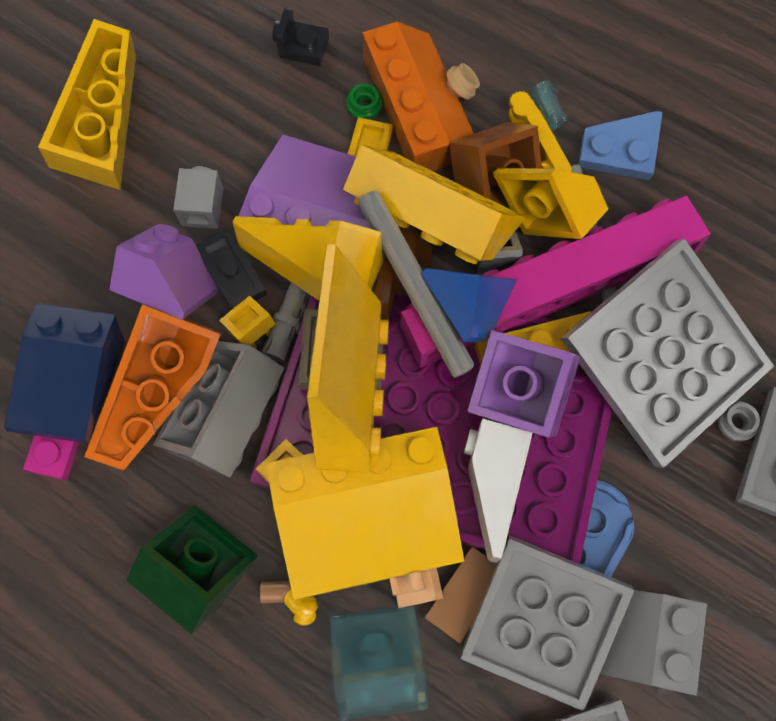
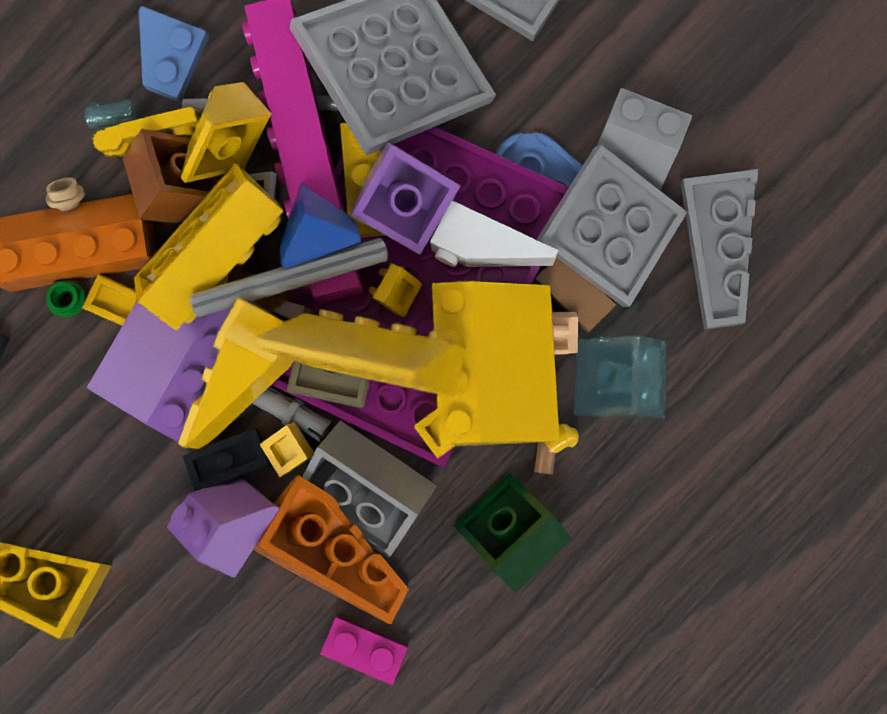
camera: 80 degrees left, 10 degrees up
dark blue slope [4,303,125,443] -> none
light grey brick [173,166,224,229] -> none
light grey plate [717,401,760,442] -> none
none -> yellow tile [369,263,422,317]

